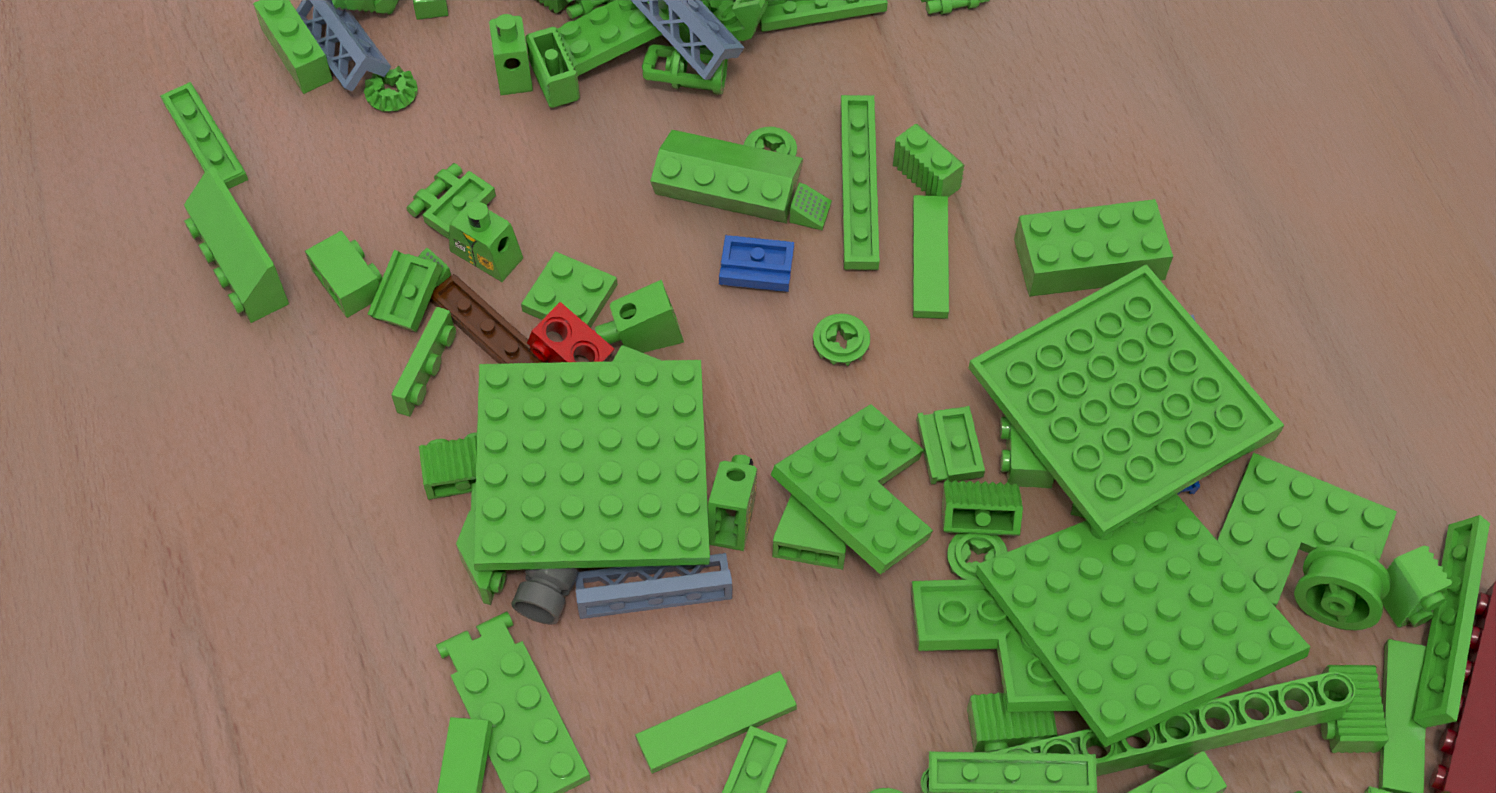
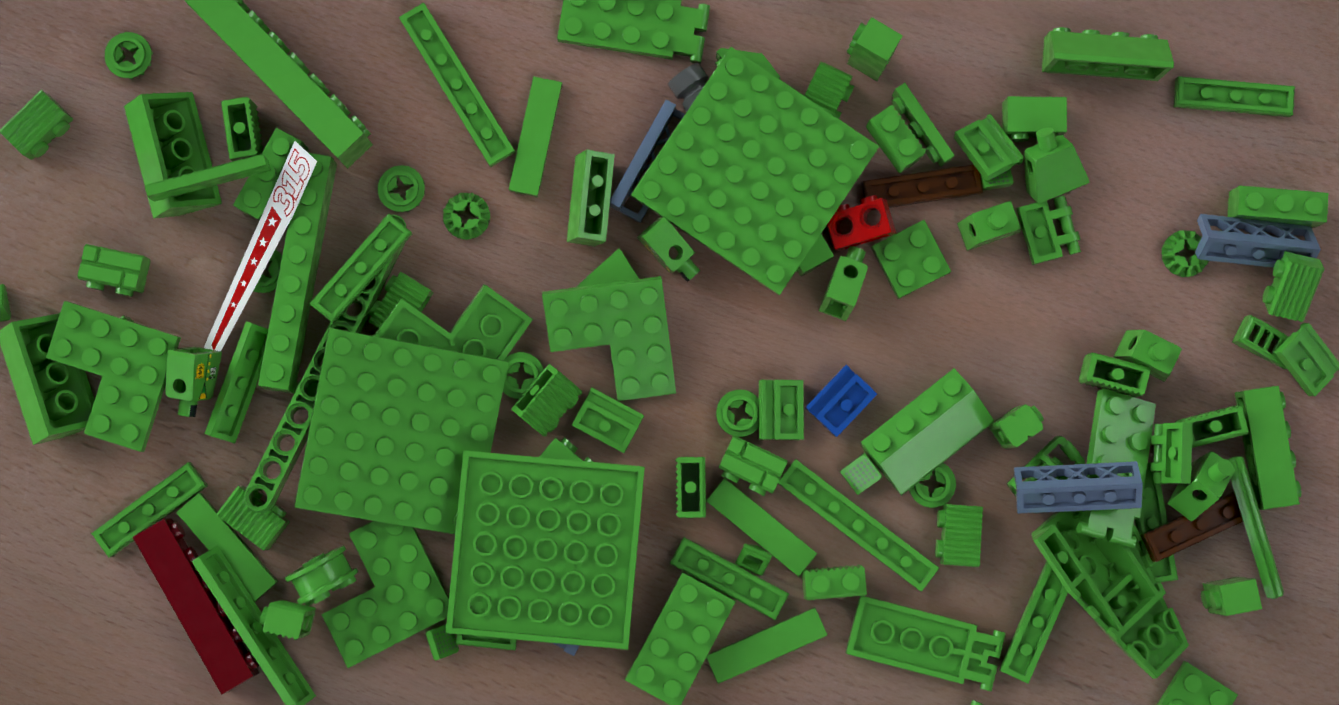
camera: 125 degrees right, 25 degrees up
none -> bright green slope [425,625,459,661]
none -> bright green gear [443,193,490,240]
none -> bright green brick [567,149,615,247]
none -> bright green tile [670,537,789,620]
none -> bright green brick [675,457,706,518]
none -> bright green tile [706,607,827,684]
none -> bright green brick [718,435,788,496]
none -> bright green slope [735,544,772,576]
none -> bright green plate [759,380,804,440]
none -> bright green hinge [845,596,1006,691]
none -> bright green brick [846,17,903,81]
none -> bright green brick [866,105,926,174]
none -> bright green brick [935,504,983,567]
none -> bright green brick [989,404,1044,449]
none -> bright green torso [1024,127,1090,204]

